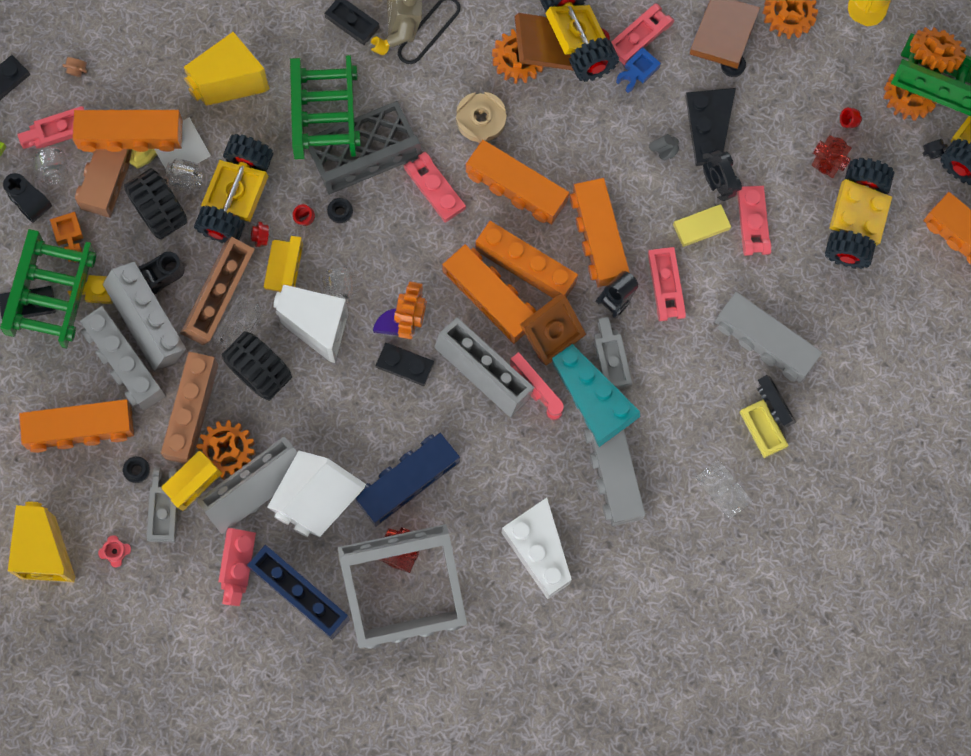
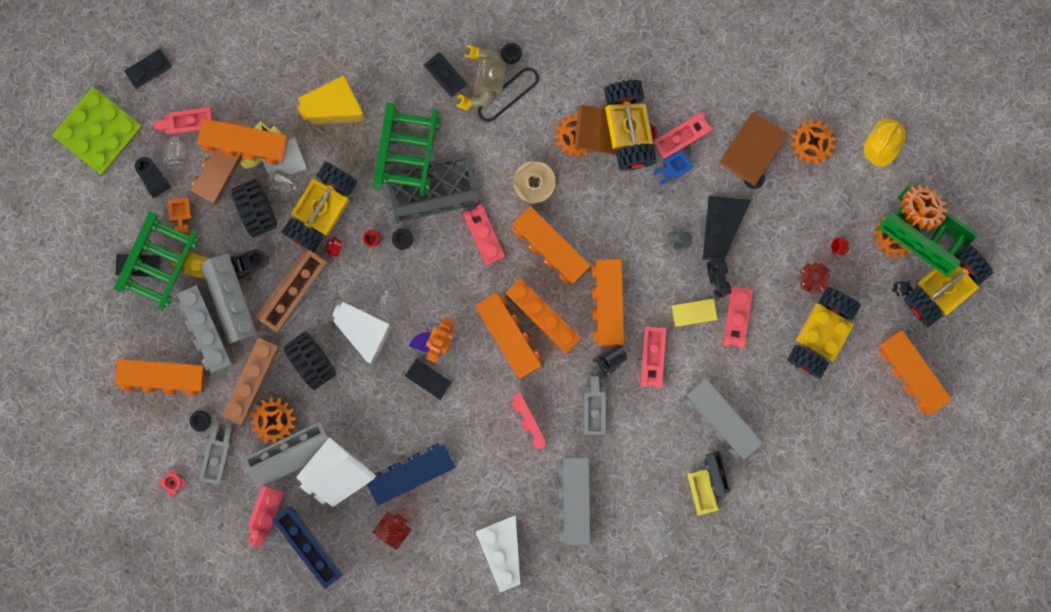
camera: 15 degrees right, 10 degrees up
yellow slope [8,502,75,582] -> none
nougat plate [62,57,87,77] -> none
yellow panel [161,451,223,511] -> none
yellow panel [264,236,303,292] -> none
light grey window [338,524,467,649] -> none
light grey brick [434,318,534,418] -> none
dark orange plate [520,293,587,366] -> none
teal wing [552,344,641,447] -> none

